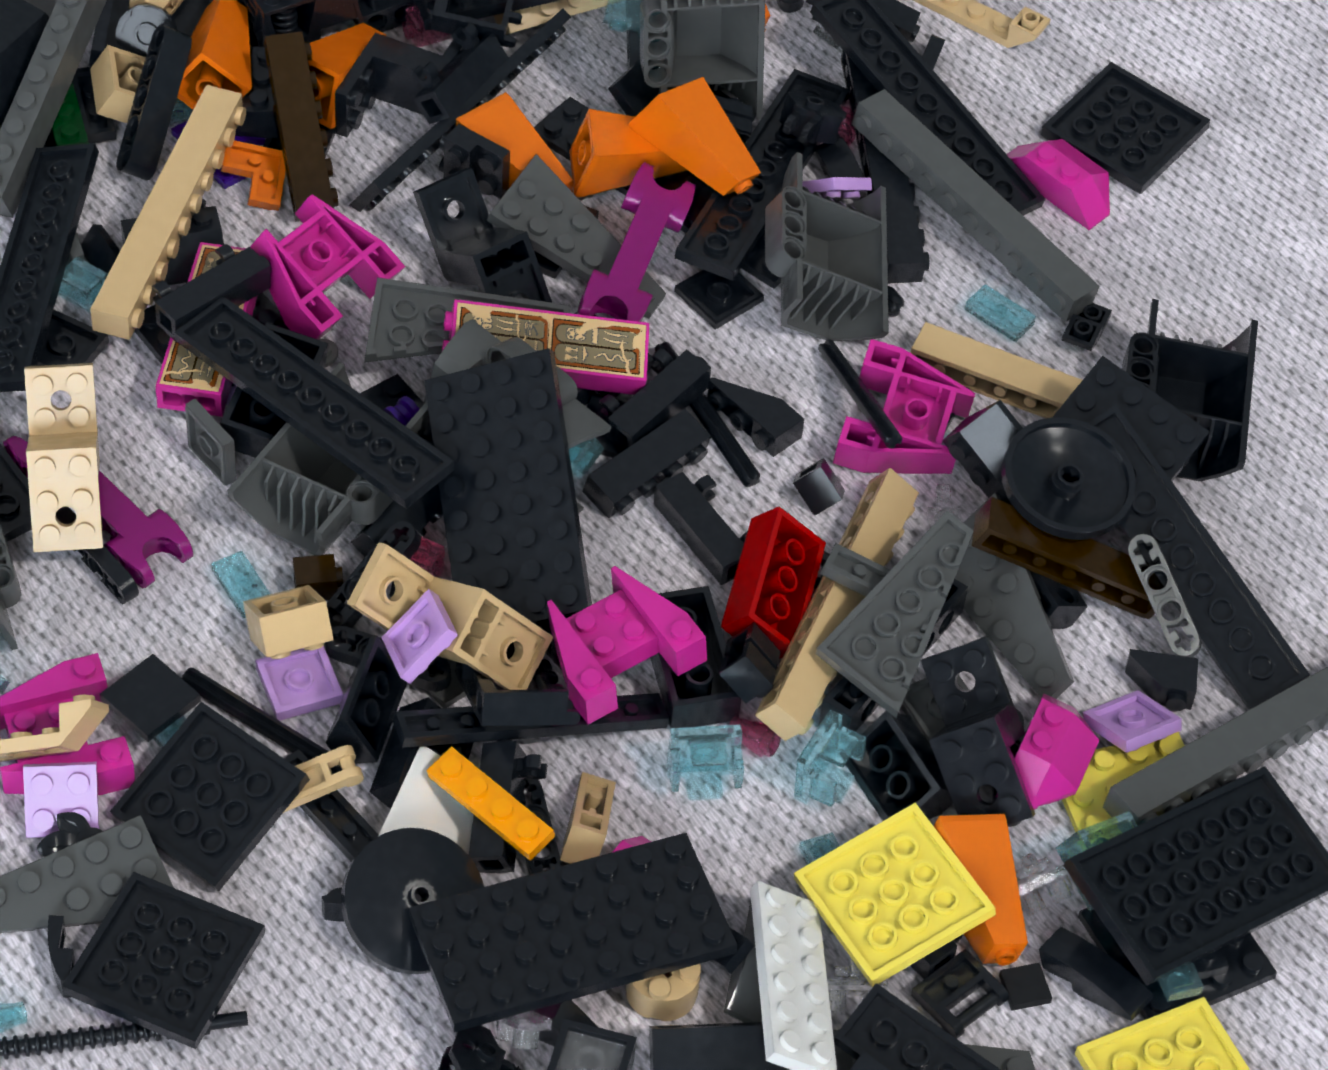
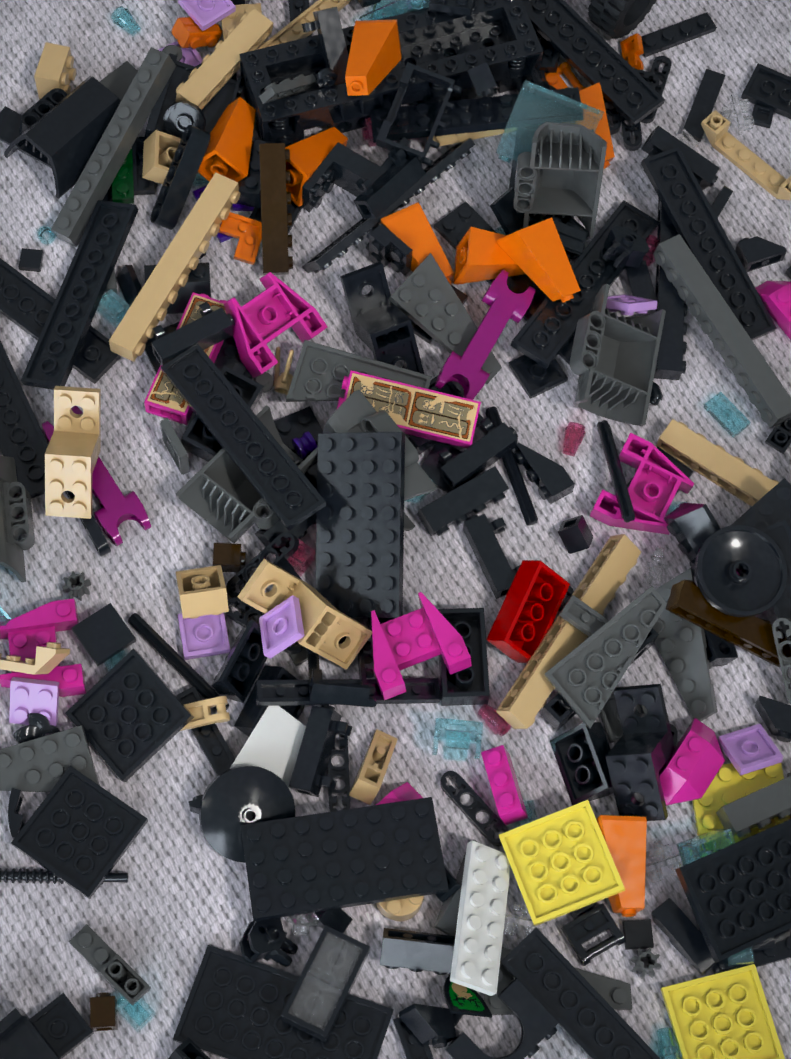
camera: 10 degrees right, 15 degrees up
clear light blue plate [211,551,270,618] -> none
light orange plate [426,746,555,861] -> none
black piece [719,622,781,704] -> none
clear light blue panel [794,710,866,807] -> none
none -> dark grey gear [62,571,91,601]
none -> tan plant [273,347,294,395]
none -> black beam [440,771,509,847]
none -> dark pink brick [481,745,528,825]
none -> clear pink cone [562,422,586,457]
none -> dark grey gear [630,947,662,979]
none -> black slope [735,236,787,272]

